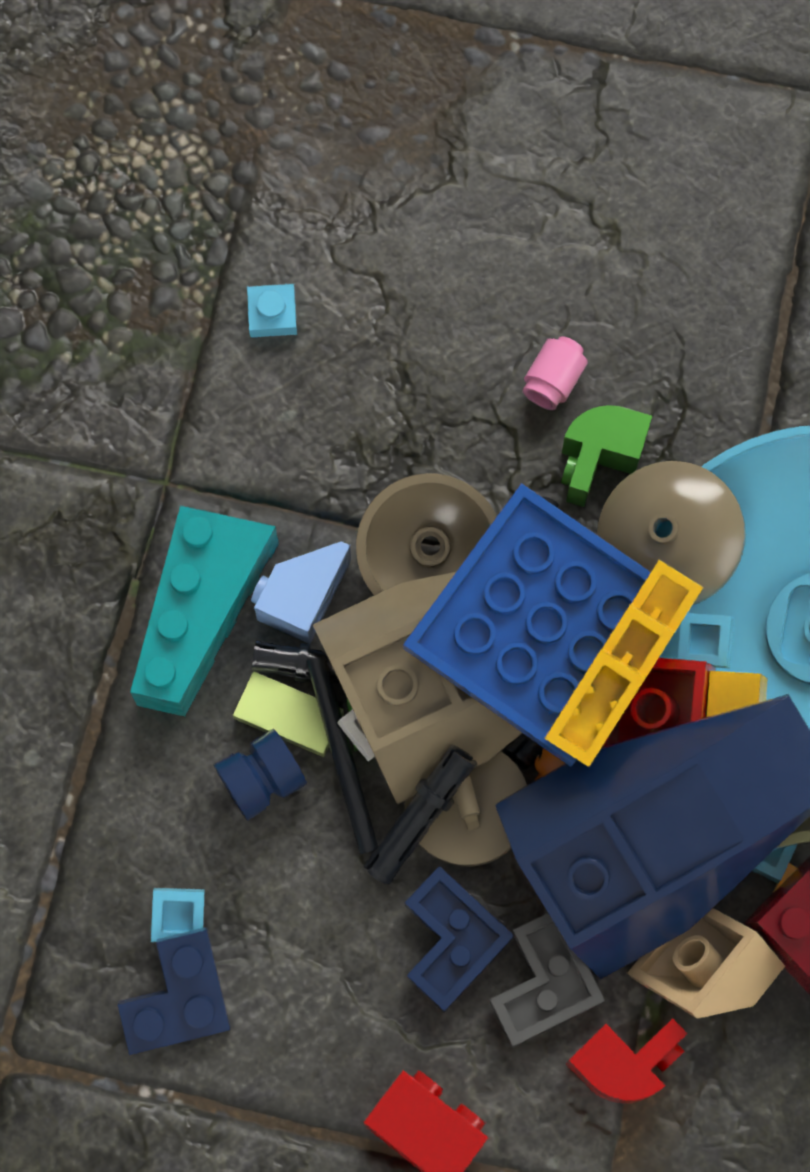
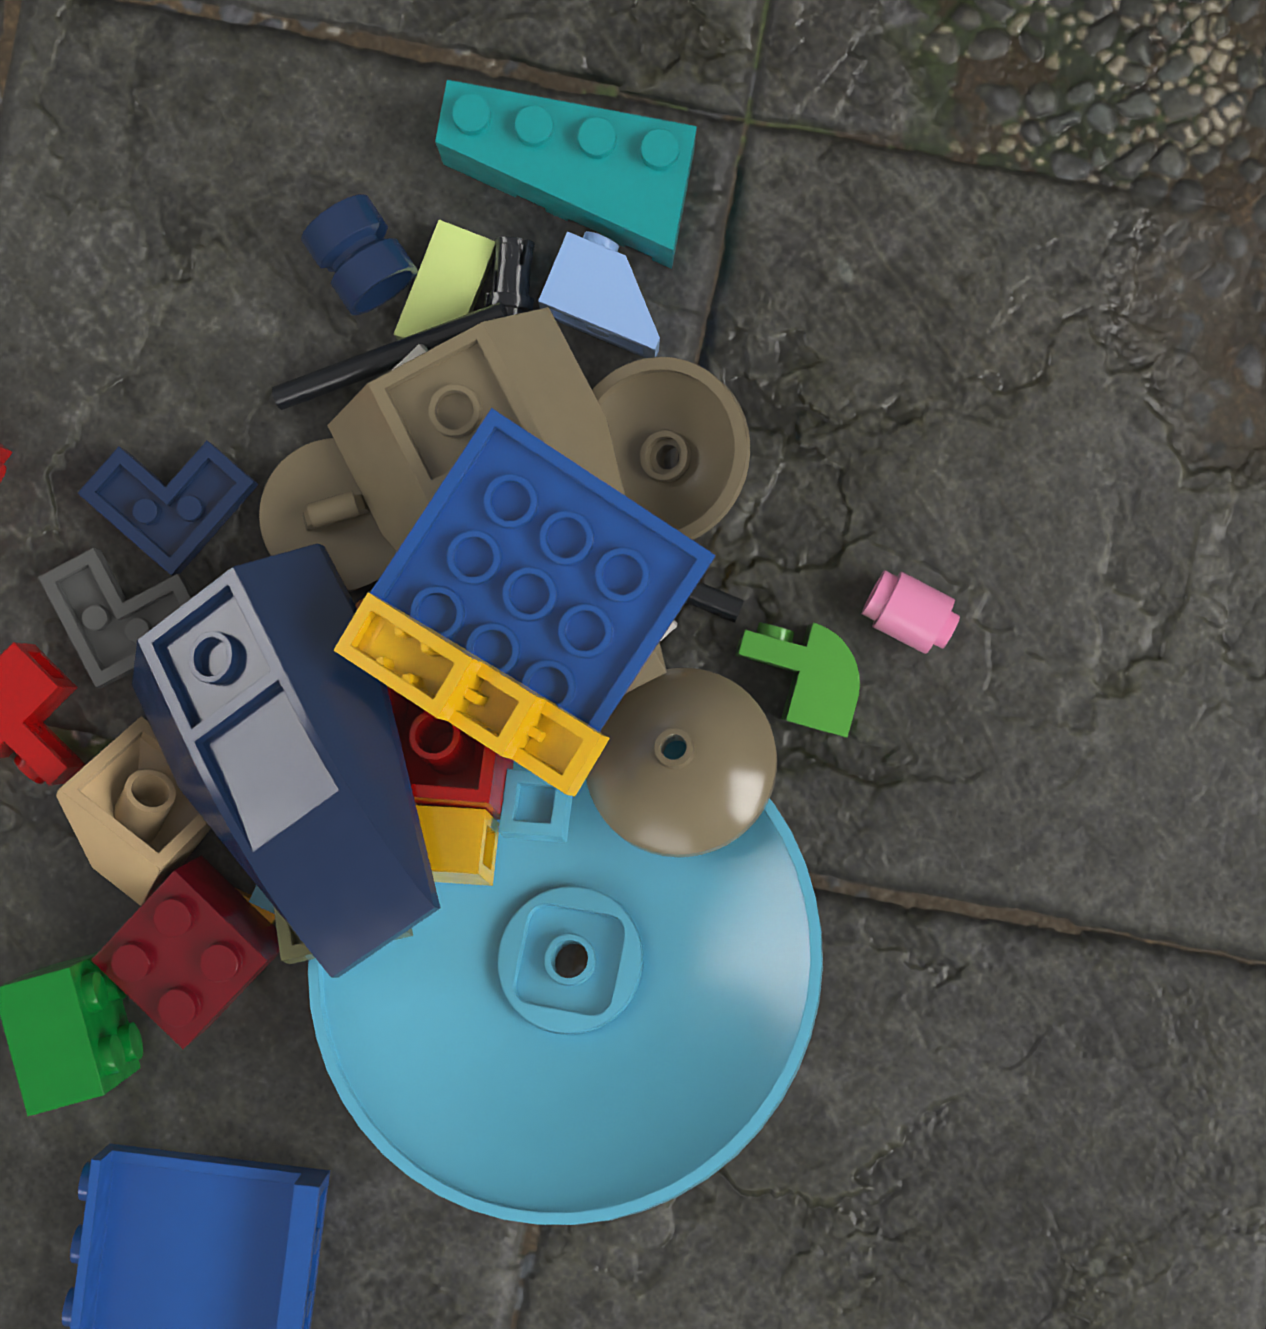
camera: 90 degrees right, 15 degrees up
dark blue plate [118,927,231,1055] -> none
medium azure plate [151,888,205,942] -> none
medium azure plate [247,284,297,337] -> none
black pin [364,745,477,885] -> none

